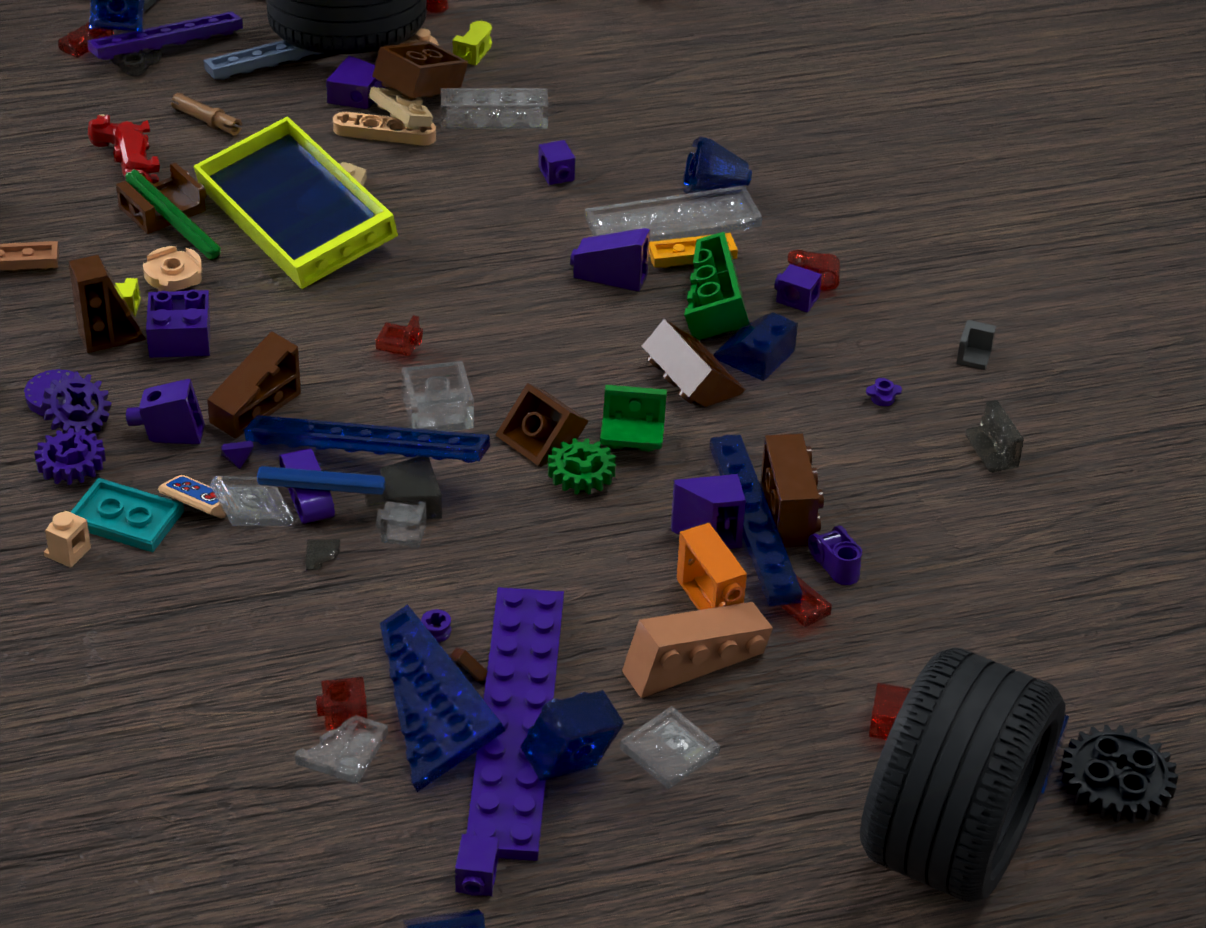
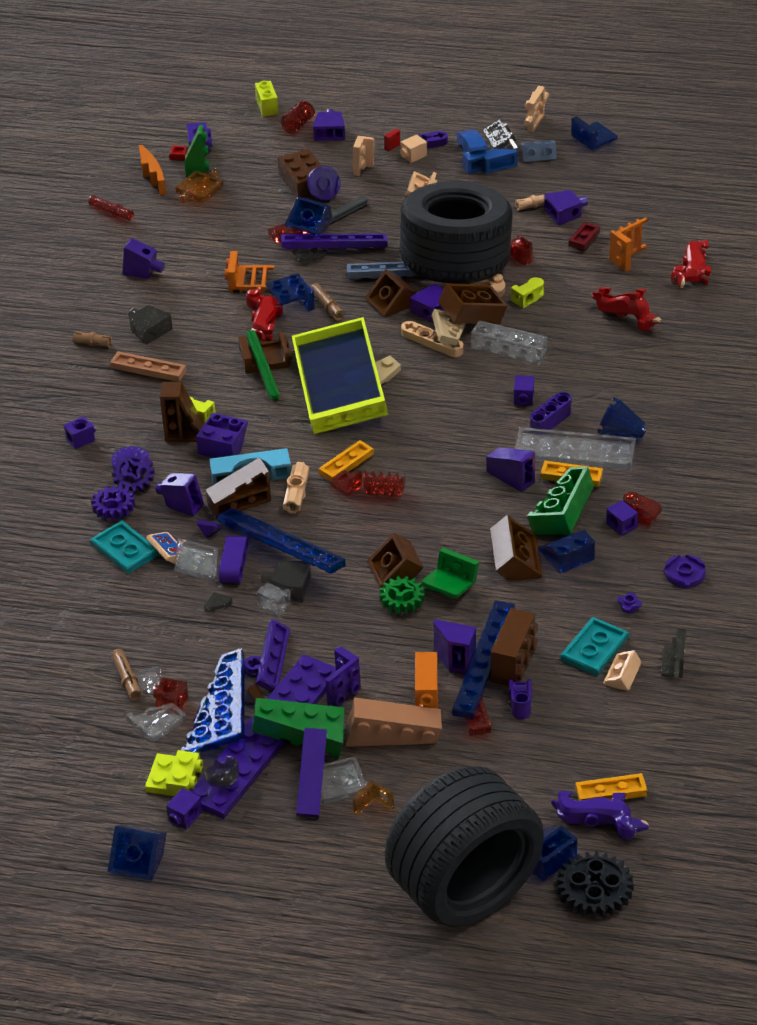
camera: 30 degrees right, 0 degrees up
light nougat brick [44,510,91,568] -> none
light nougat plate [143,246,202,291] -> none
blue axle [257,466,385,495] -> none
clear brick [402,361,474,436] -> none
clear blue brick [520,690,625,781] -> none
dark grey panel [956,320,996,370] -> none
none -> medium nougat pin [111,649,142,701]
none -> clear bracket [136,666,163,695]
none -> neon yellow plate [145,750,203,796]
none -> clear smoke hair [204,756,239,788]
none -> medium azure arch [209,448,291,485]
none -> orange plate [225,251,274,293]
none -> green wedge [252,698,344,759]
none -> dark purple tile [256,619,290,692]
none -> clear blue bracket [266,273,315,312]
none -> light nougat piece [283,462,309,514]
none -> dark purple tile [296,728,327,817]
none -> light orange plate [318,440,374,483]
none -> dark purple bracket [325,646,361,707]
none -> clear orange bracket [353,780,394,815]
none -> clear red piece [363,470,406,497]
none -> reddish brown slope [365,269,417,317]
none -> dark purple beam [530,392,572,437]
none -> dark purple animal [551,791,649,840]
none -> teal tile [560,617,630,677]
none -> light orange plate [575,773,647,801]
none -> red animal [592,287,662,331]
none -> light nougat slope [603,651,641,691]
none -> dark purple tile [664,555,706,588]

